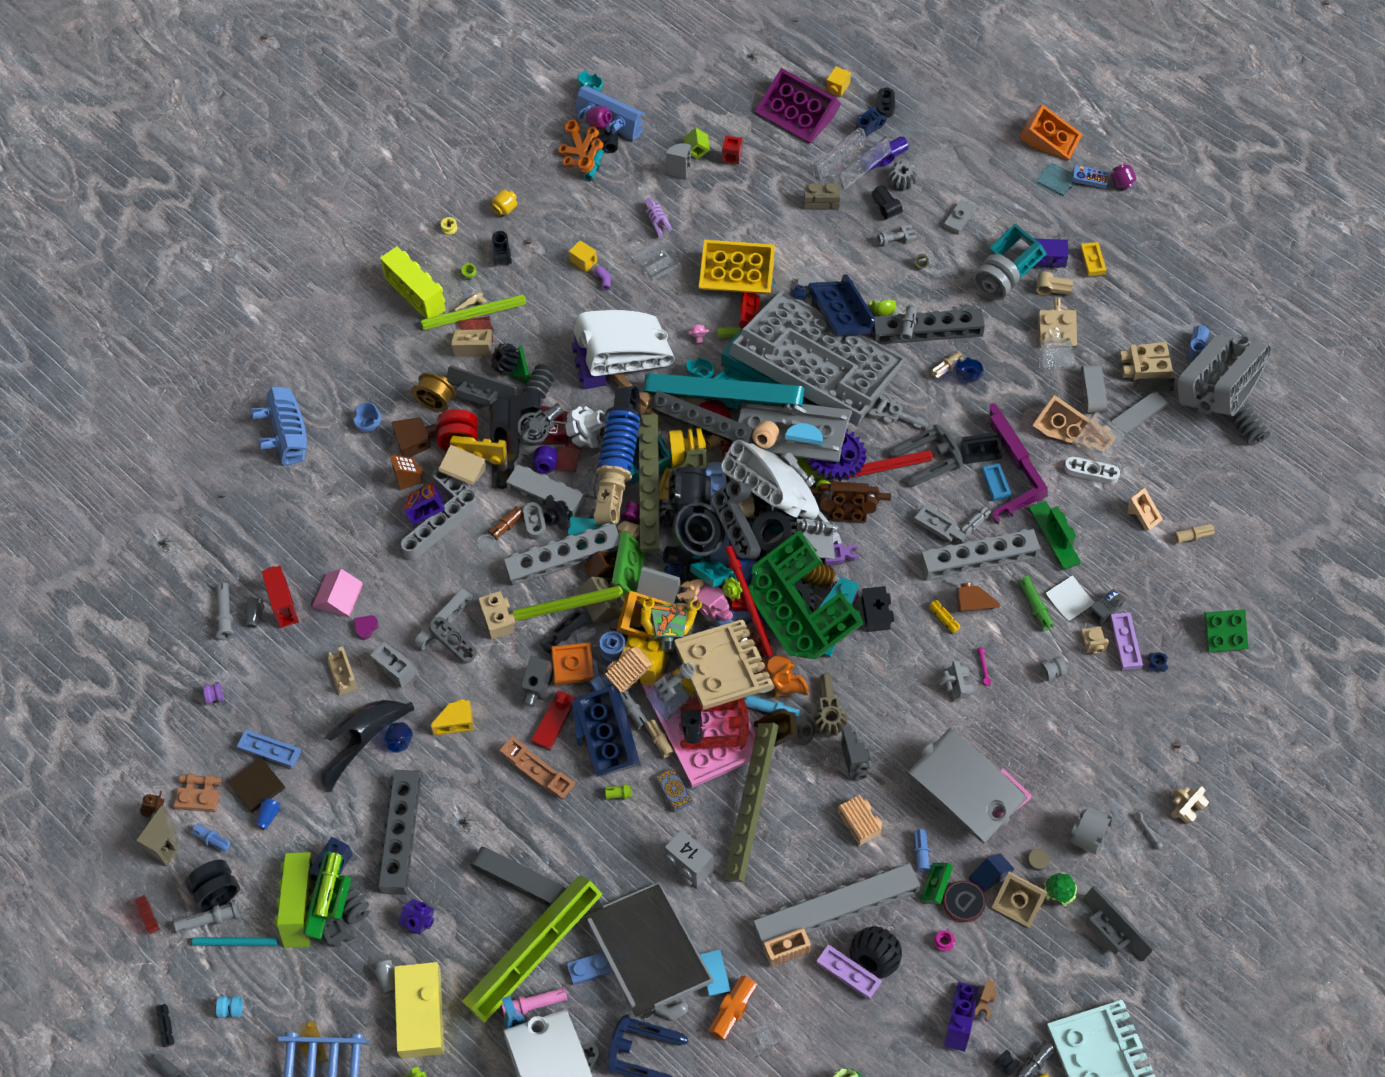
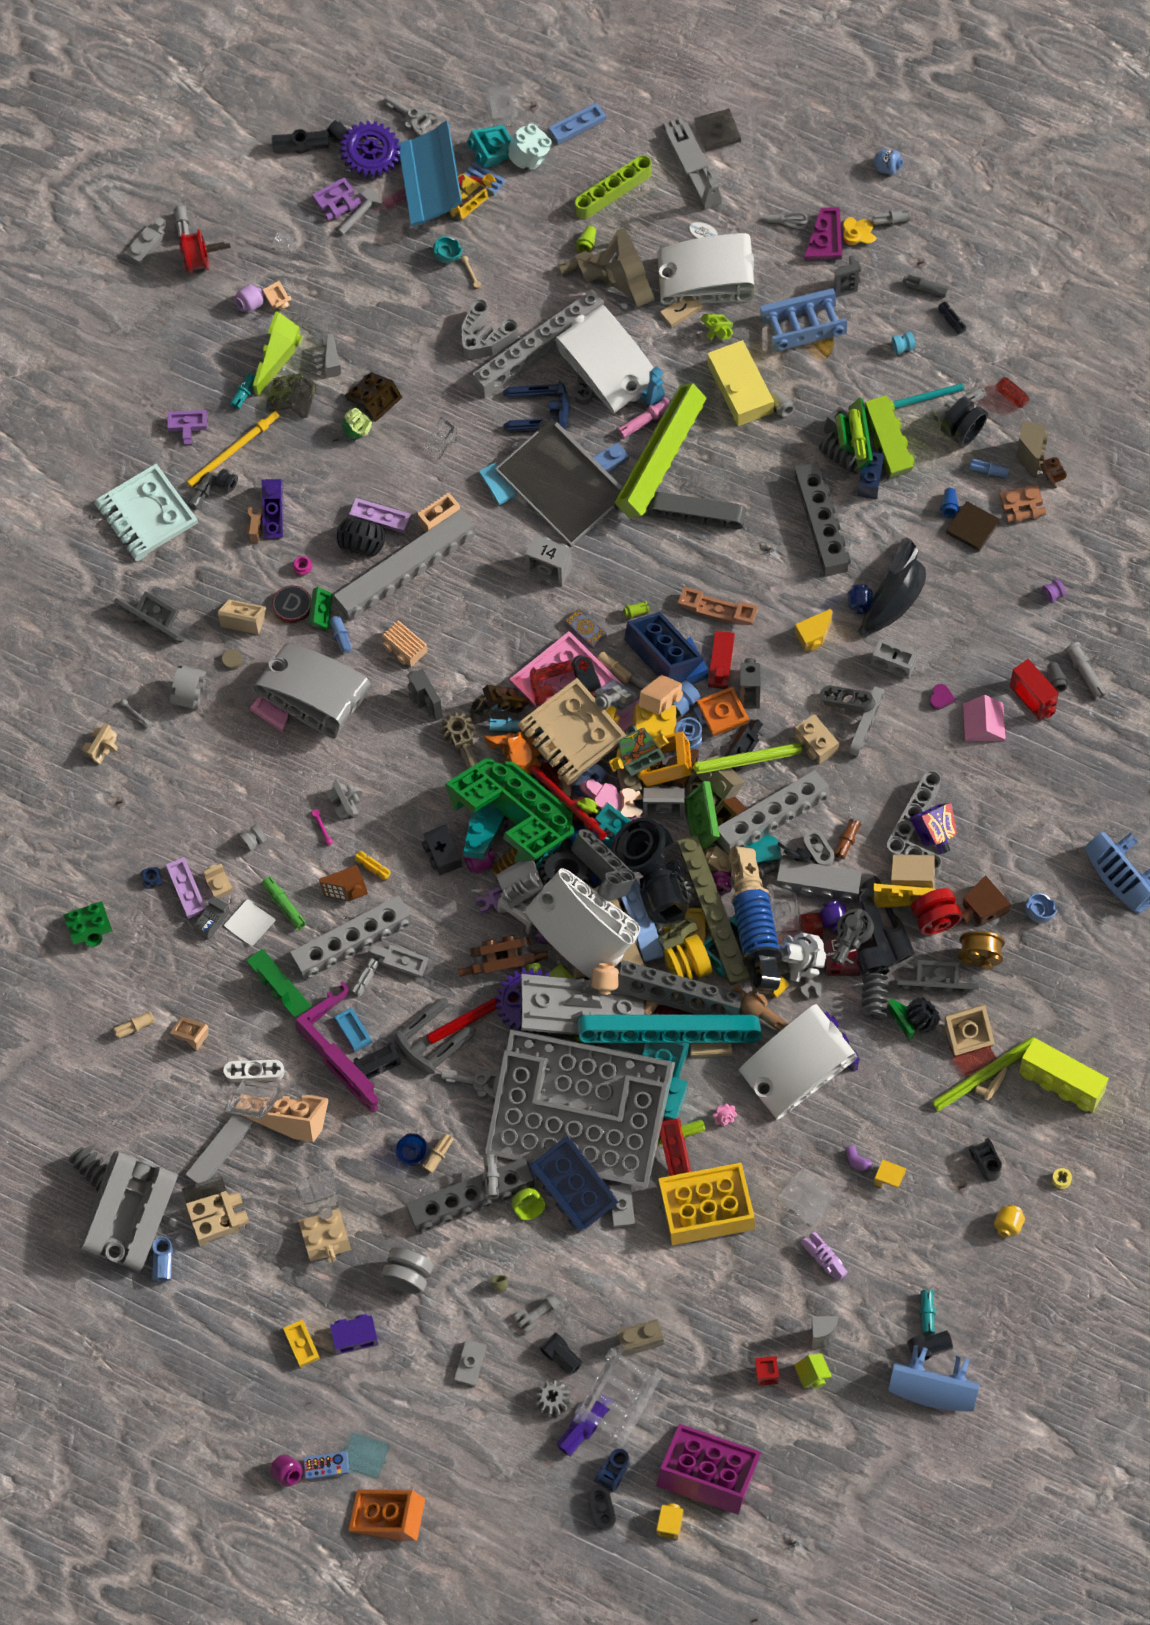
camera: 165 degrees right, 5 degrees up
medium blue plate [237,729,301,769] -> none
tan hinge [327,646,358,695] -> none
dark orange slope [390,455,423,490] -> none
dark purple brick [398,899,434,935] -> none
lime hinge [461,263,477,279] -> none
orange plant [558,120,603,173] -> none
teal hair [577,71,603,92] -> none
magenta head [586,106,612,129] -> none
teal hair [685,357,715,378] -> none
orange piece [709,975,757,1041] -> none
olive plate [724,723,779,882] -> none
light grey hinge [781,453,815,487] -> none
medium azure tile [785,423,823,445] -> none
dark blue plate [790,284,807,300] -> none
dark blue slope [969,853,1014,893] -> none
teal window [989,224,1047,279] -> none
tan piece [1036,272,1073,296] -> none
green piece [1044,873,1077,907] -> none
light grey beam [1081,365,1107,413] -> none

